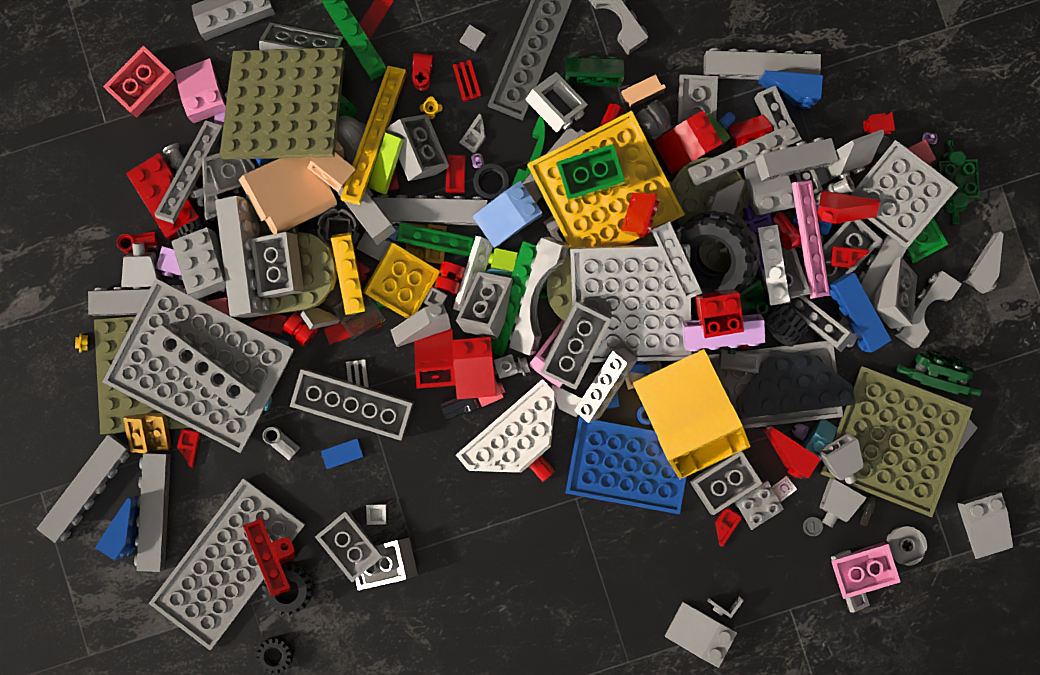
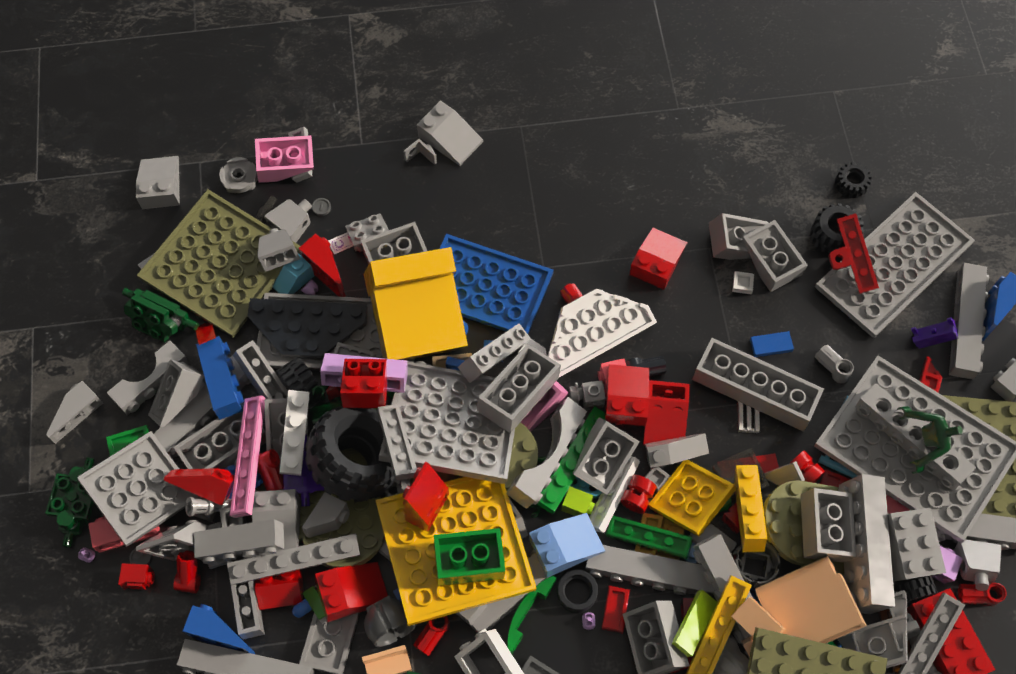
camera: 170 degrees left, 20 degrees down
pearl gold slope [123,413,172,453] -> none
light grey tile [459,114,486,154] -> none
red tile [715,507,743,547] -> none
red tile [830,246,869,268] -> none
none -> red piece [173,550,201,594]
none -> red sticker [196,322,216,345]
none -> red slope [629,228,688,290]
none -> dark green piece [897,406,963,474]
none -> dark purple hinge [911,318,959,349]

